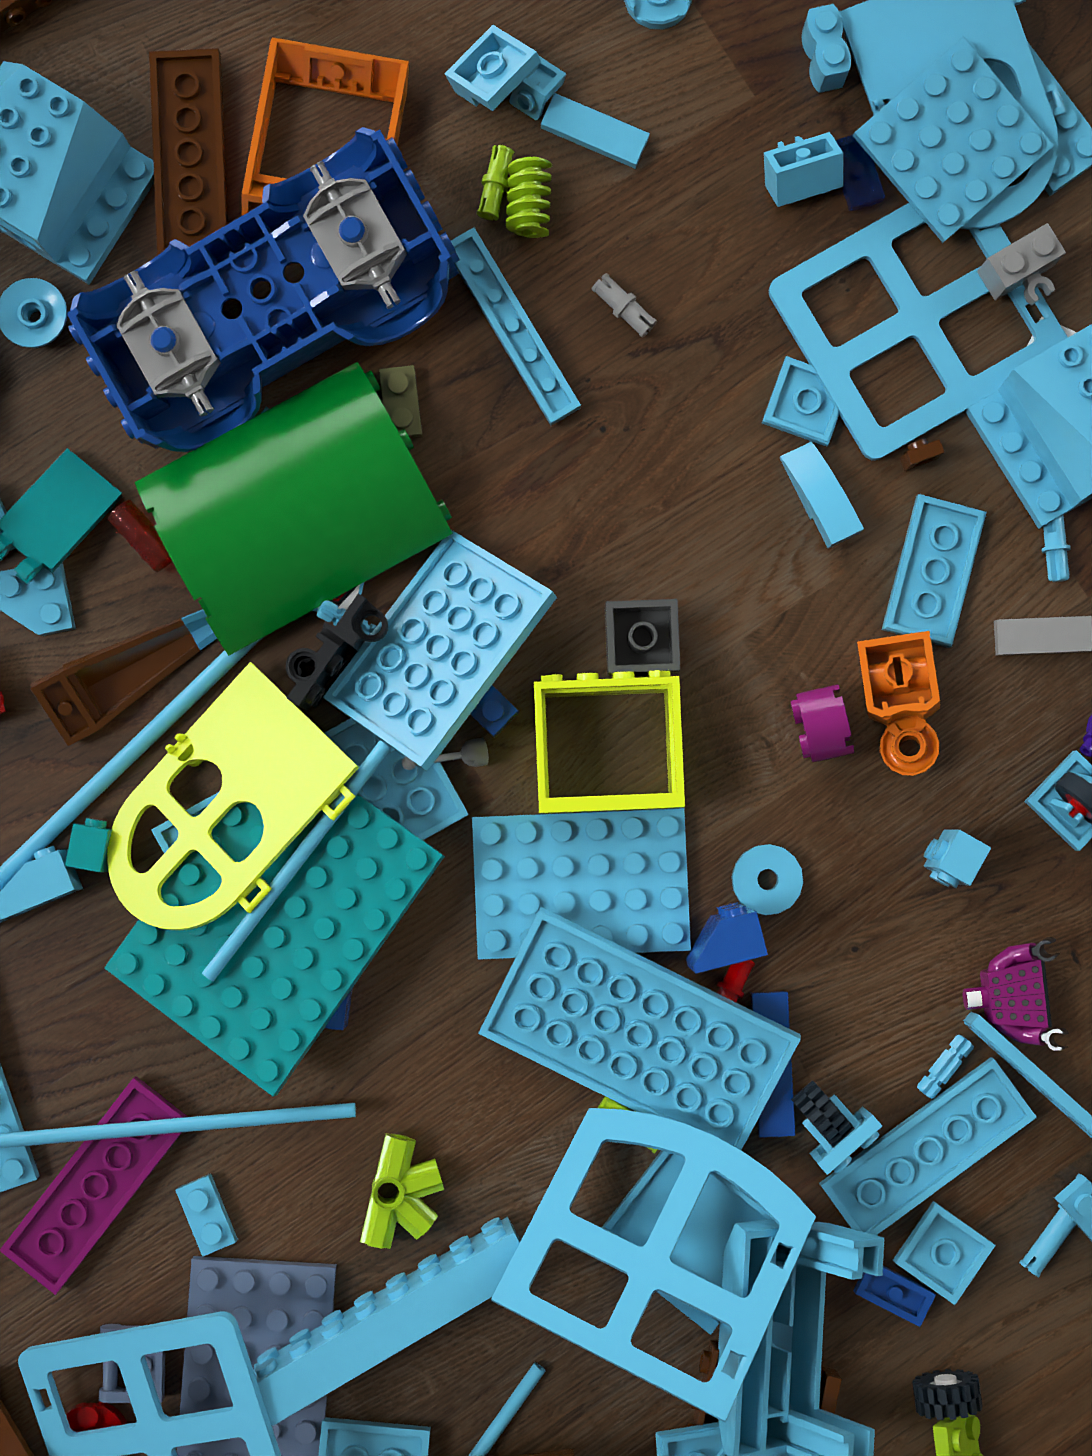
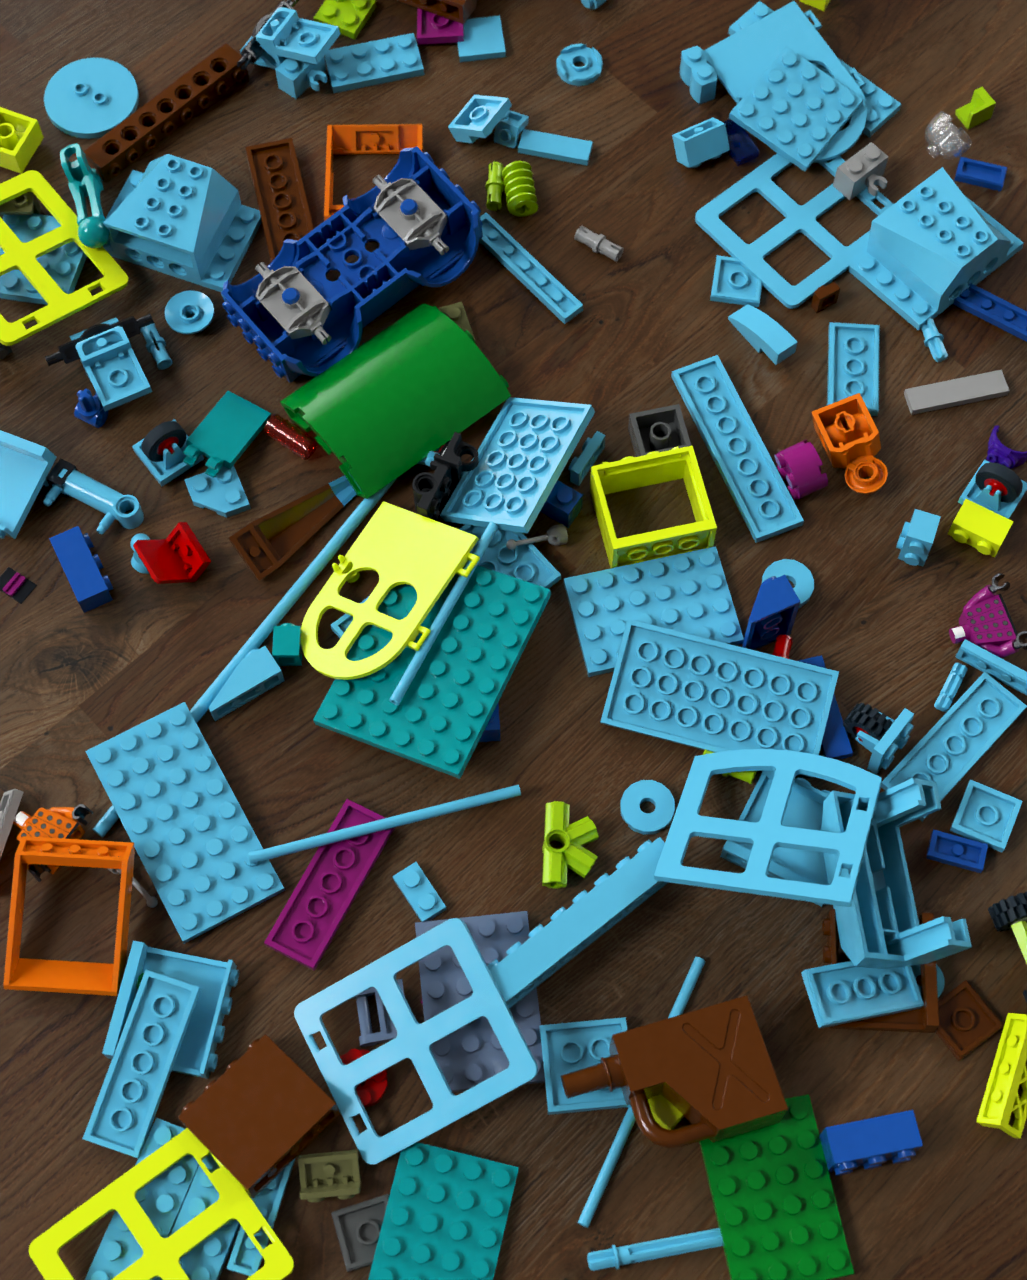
camera: 10 degrees left, 20 degrees down
none -> medium azure plate [569,431,606,486]
none -> medium azure tile [620,780,675,835]
none -> medium azure plate [671,355,804,543]
none -> neon yellow brick [948,499,1014,557]

